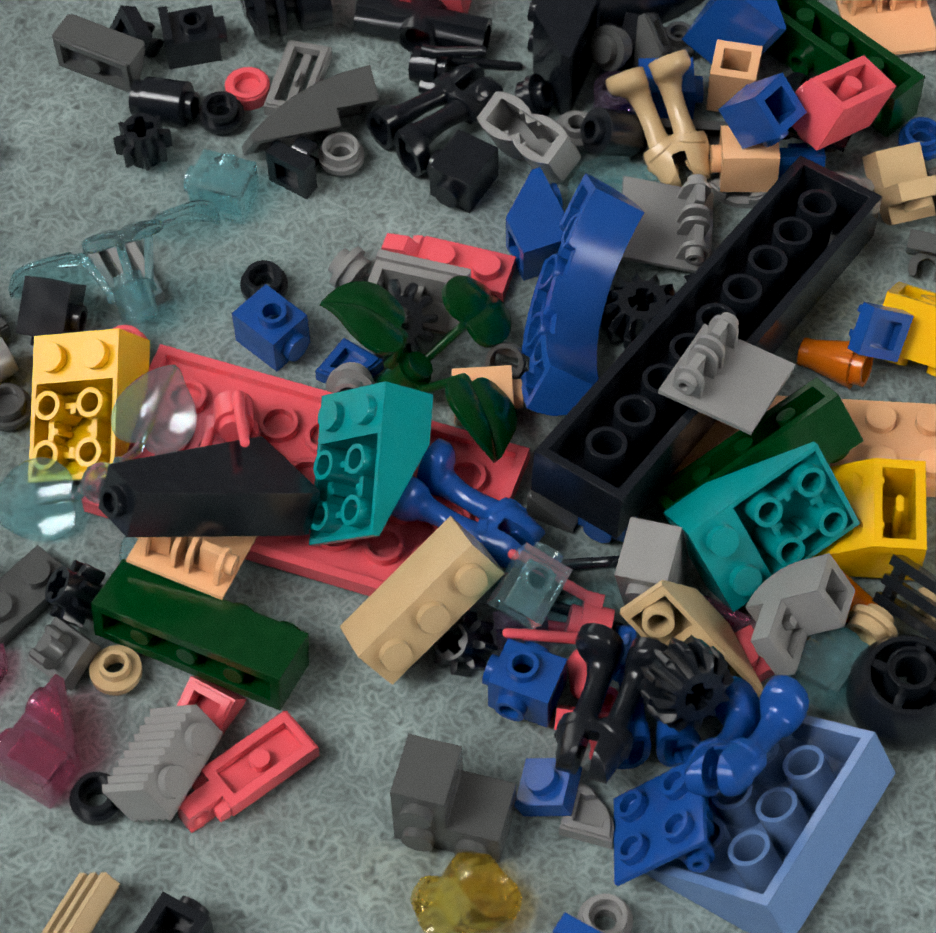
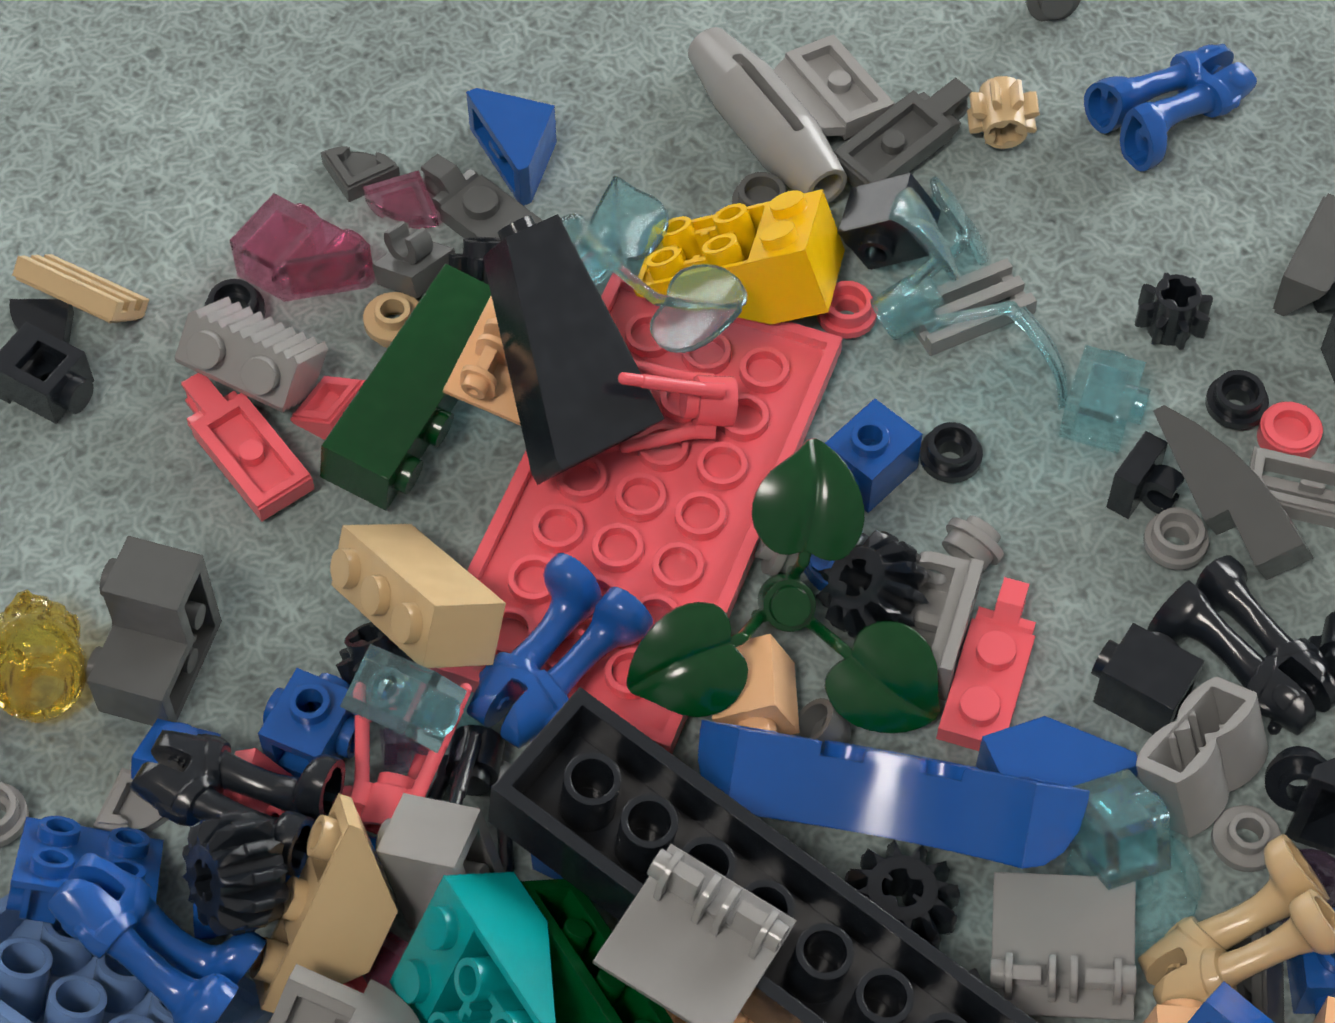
camera: 90 degrees right, 0 degrees up
black brick [129,76,200,127] -> none
teal slope [309,381,433,546] -> none
black brick [580,107,648,158] -> none
none -> clear light blue brick [1070,769,1172,890]

